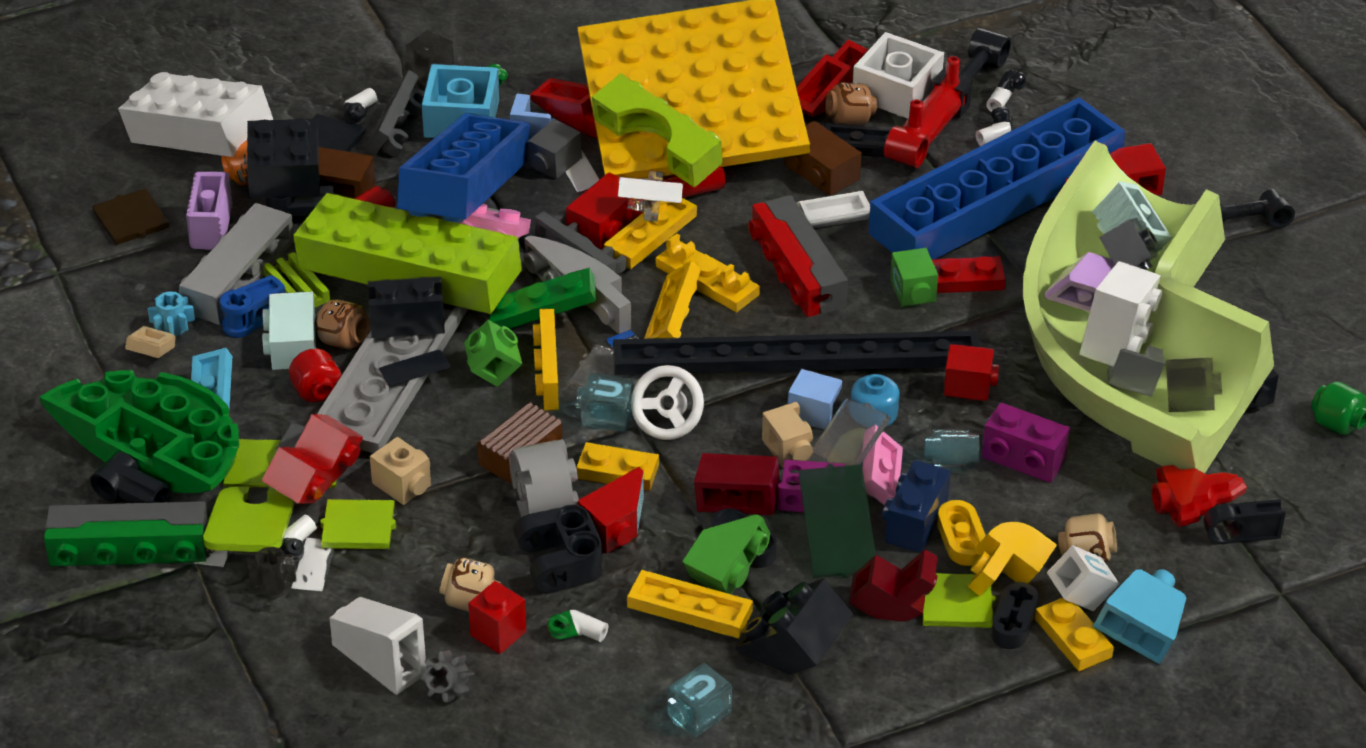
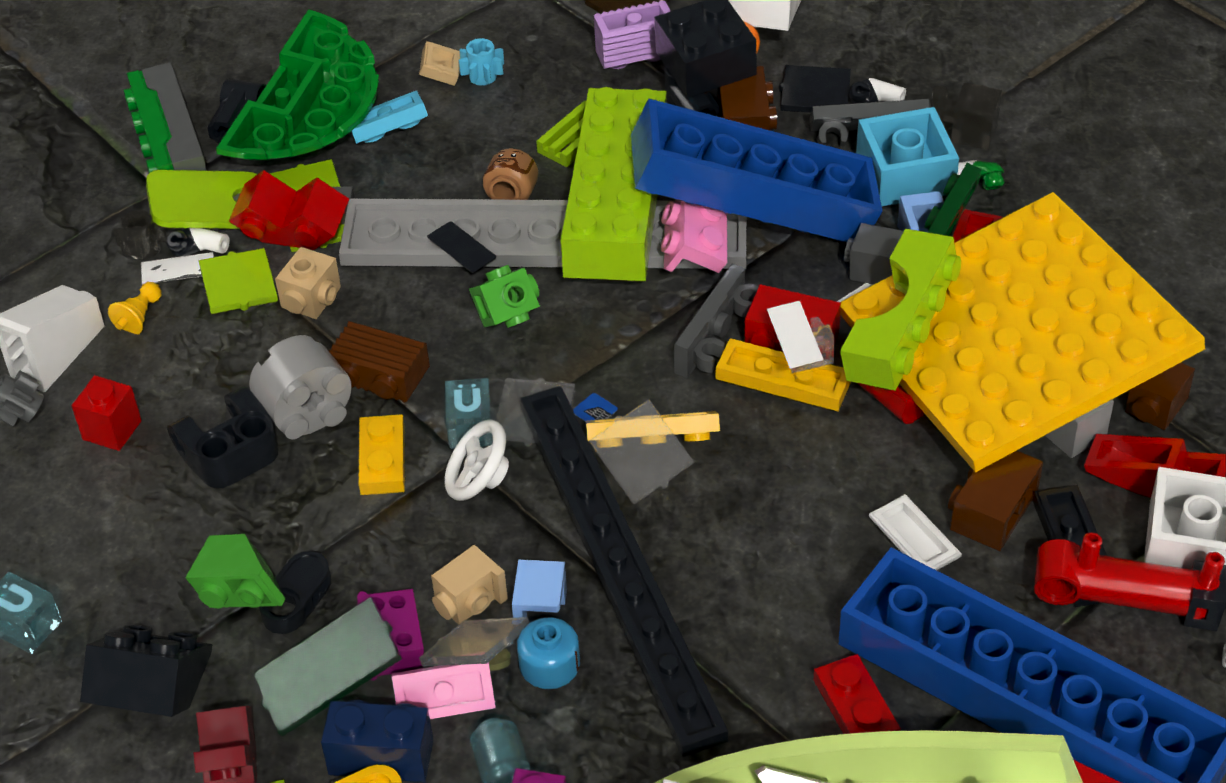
camera: 75 degrees right, 5 degrees up
light grey brick [179,203,294,325] -> none
blue piece [220,275,285,338] -> none
light aqua brick [262,292,316,370] -> none
red head [288,348,342,403] -> none
black brick [368,277,445,338] -> none
tan head [439,557,501,612] -> none
green plate [490,267,596,329] -> none
light grey slope [523,235,631,334] -> none
yellow plate [533,309,559,411] -> none
arm [547,610,609,642] -> none
red slope [578,467,644,554] -> none
yellow plate [627,570,753,639] -> none
yellow plate [656,233,760,313] -> none
dark red brick [694,453,780,515] -> none
piece [748,195,848,318] -> none
medium nougat head [825,83,877,126] -> none
bright green brick [890,248,938,307] -> none
red brick [944,344,1000,401] -> none
white arm [976,106,1013,146] -> none
none -> yellow piece [108,281,162,335]
none -> clear piece [589,400,694,505]
none -> dark green plate [924,163,982,236]

